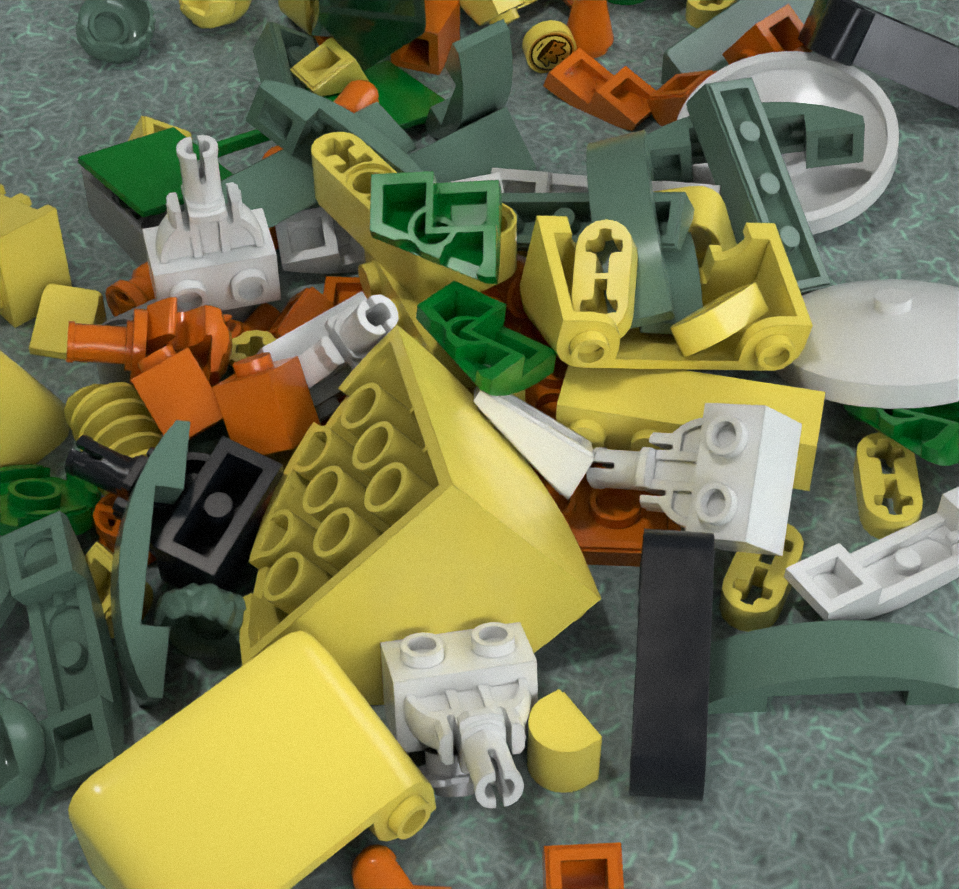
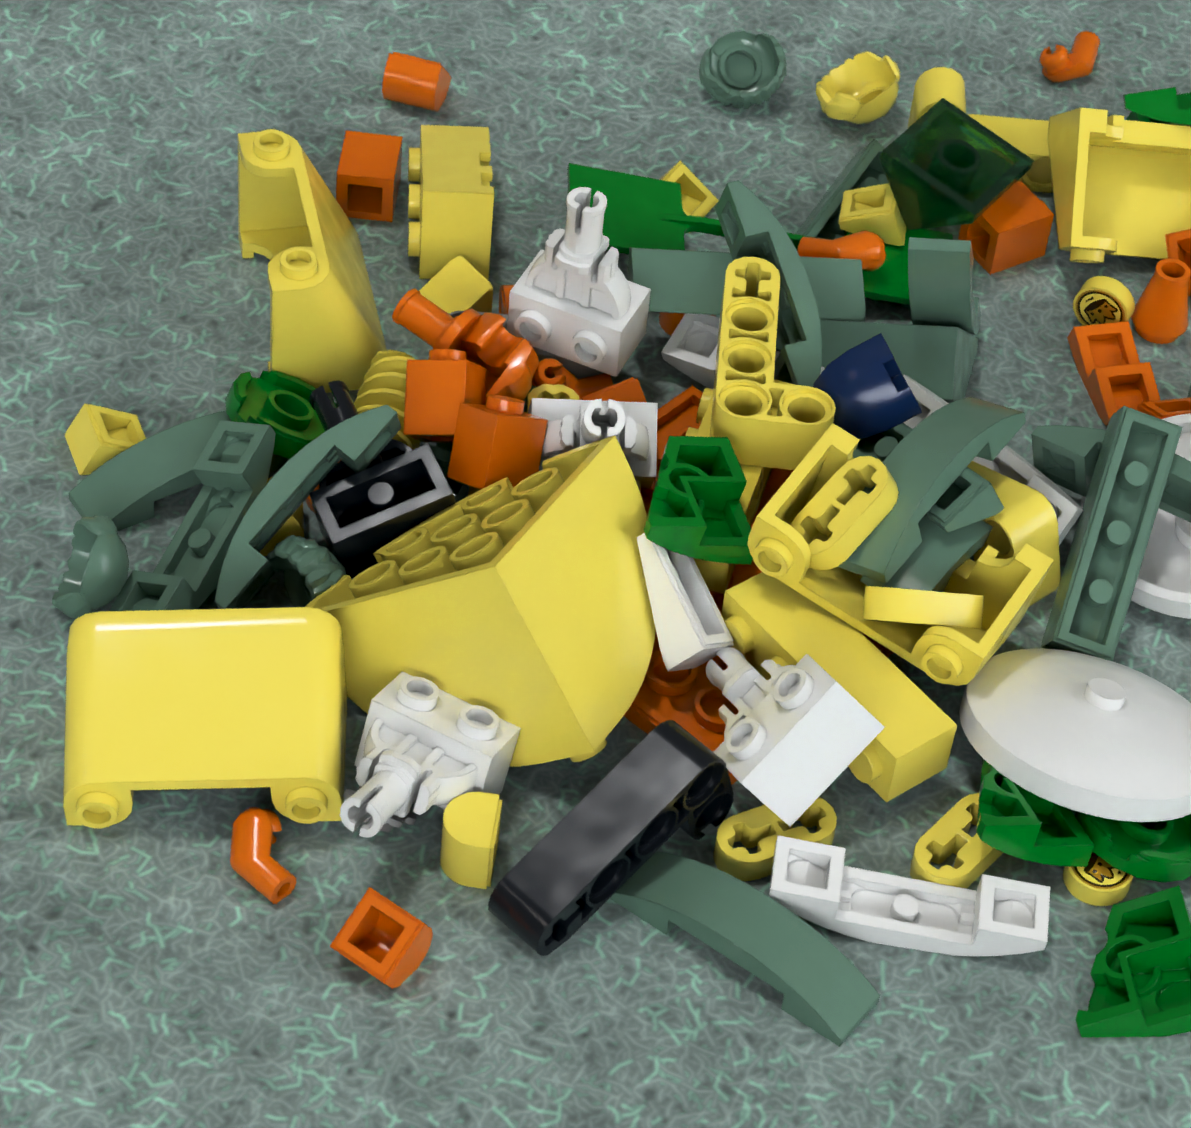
camera: 35 degrees right, 0 degrees up
green slope [370,171,502,284] -> none
none -> dark blue brick [813,333,922,438]

